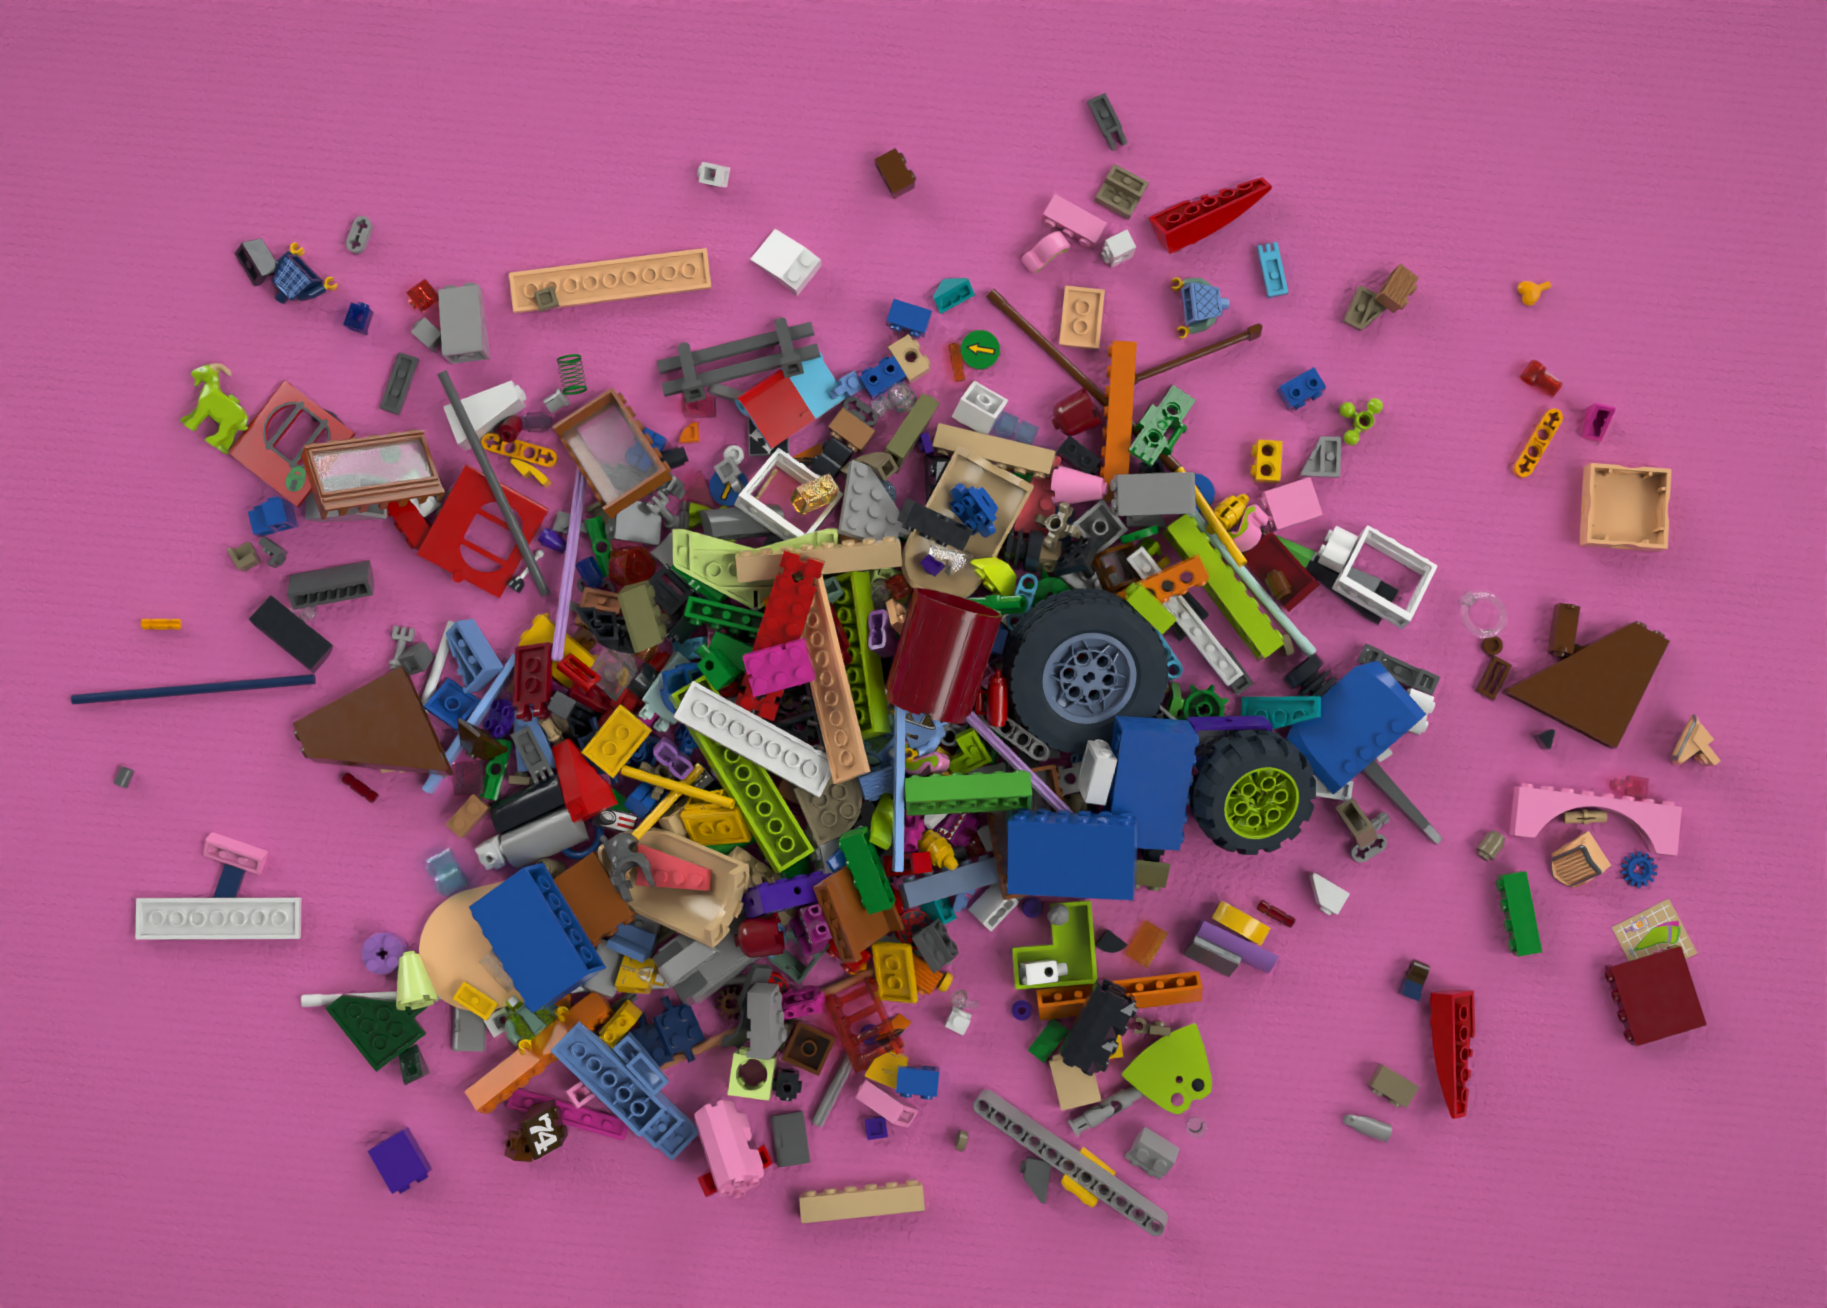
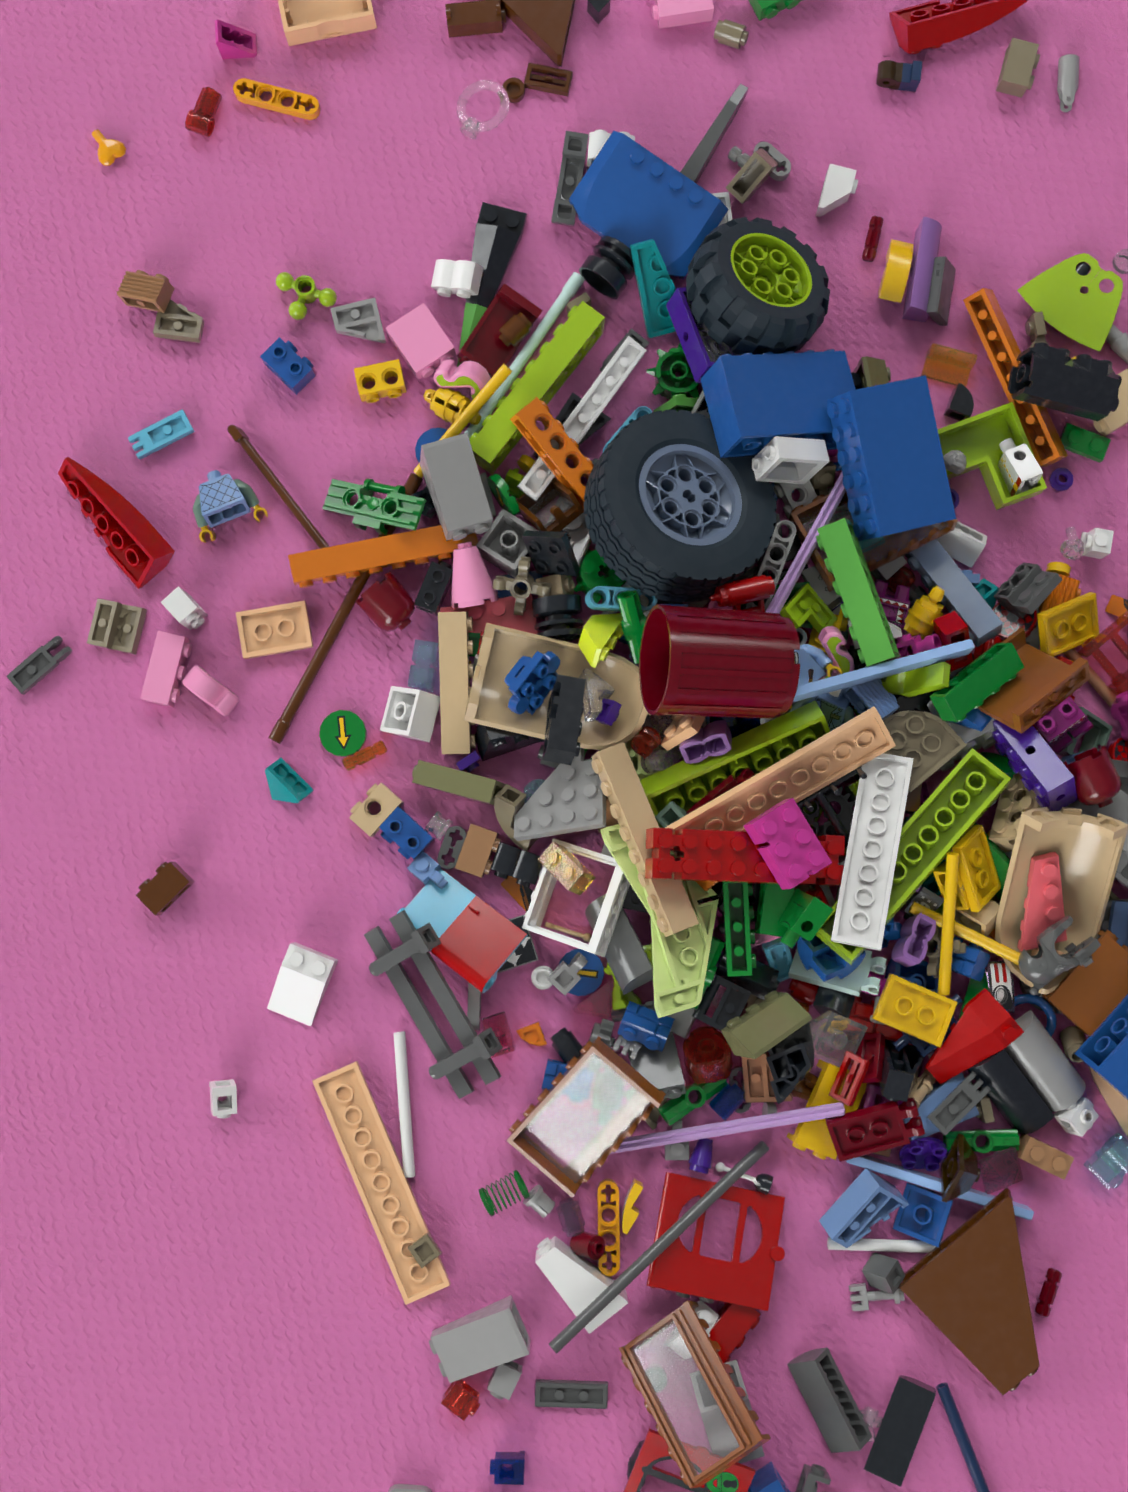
camera: 105 degrees left, 0 degrees up
blue brick [886,299,932,338] -> none
clear head [887,383,917,413] -> none
lime brick [1125,582,1177,635] -> none
white window [1332,525,1437,629] -> none
none -> white piece [393,1031,415,1178]
none -> blue brick [617,1001,675,1052]

